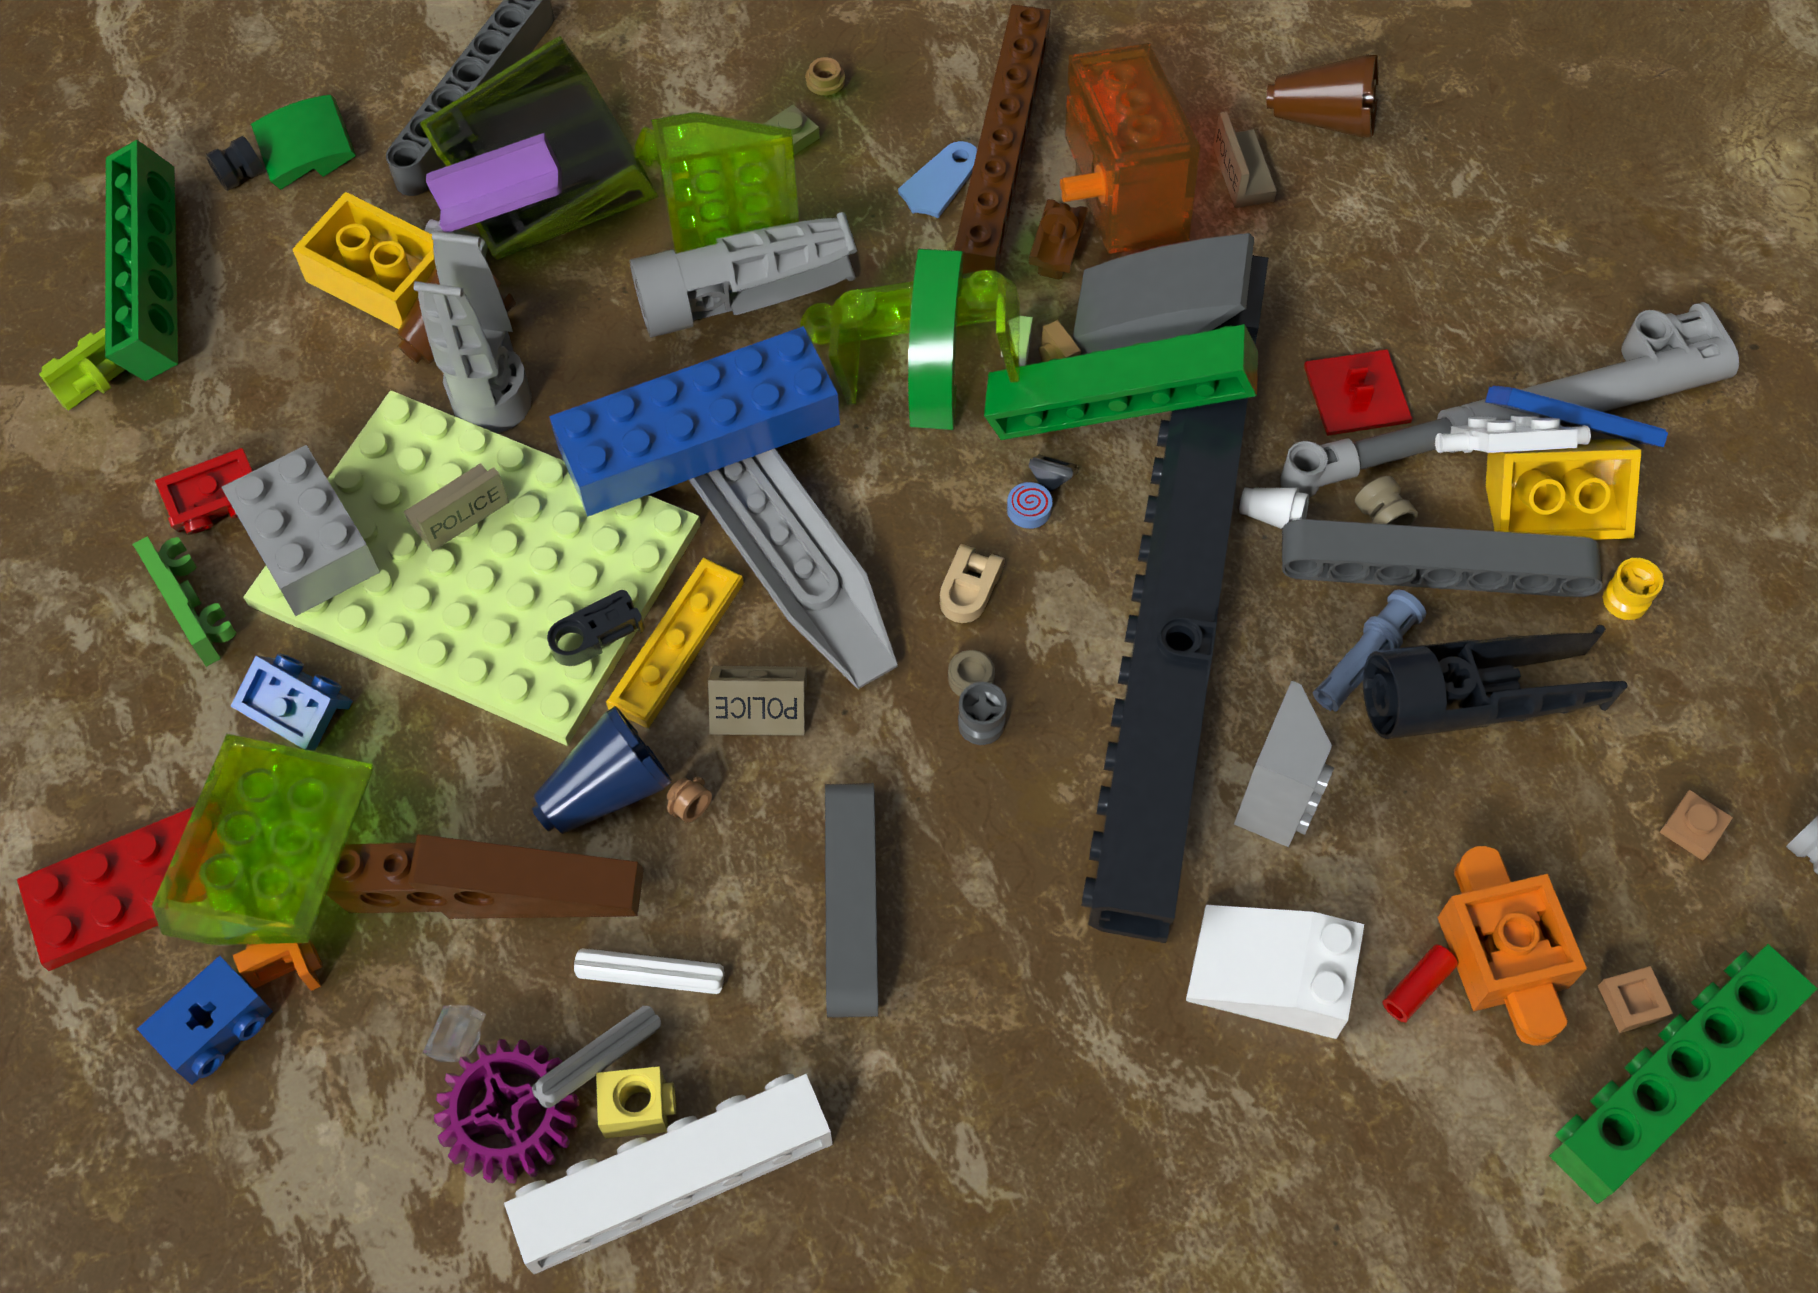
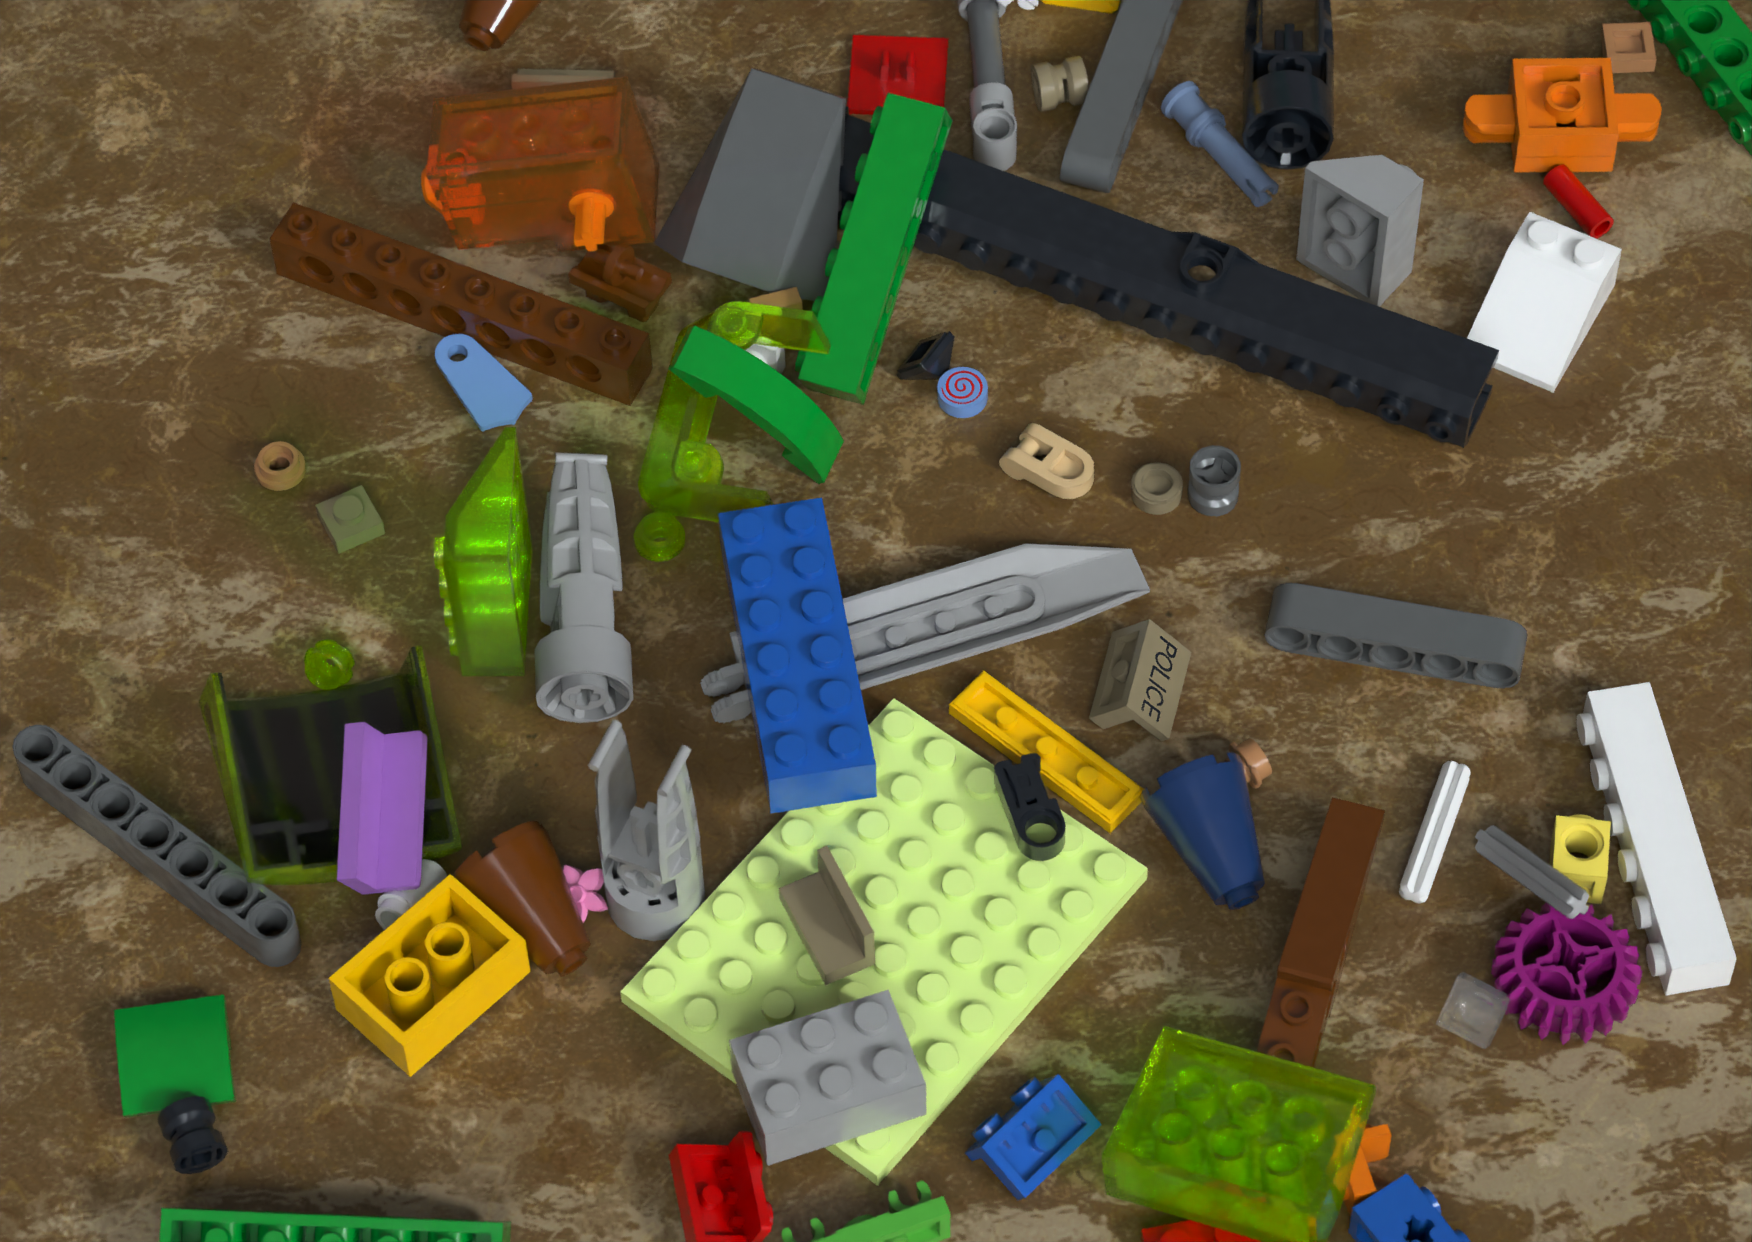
camera: 75 degrees left, 5 degrees down
white cone [1239,487,1309,529] -> none

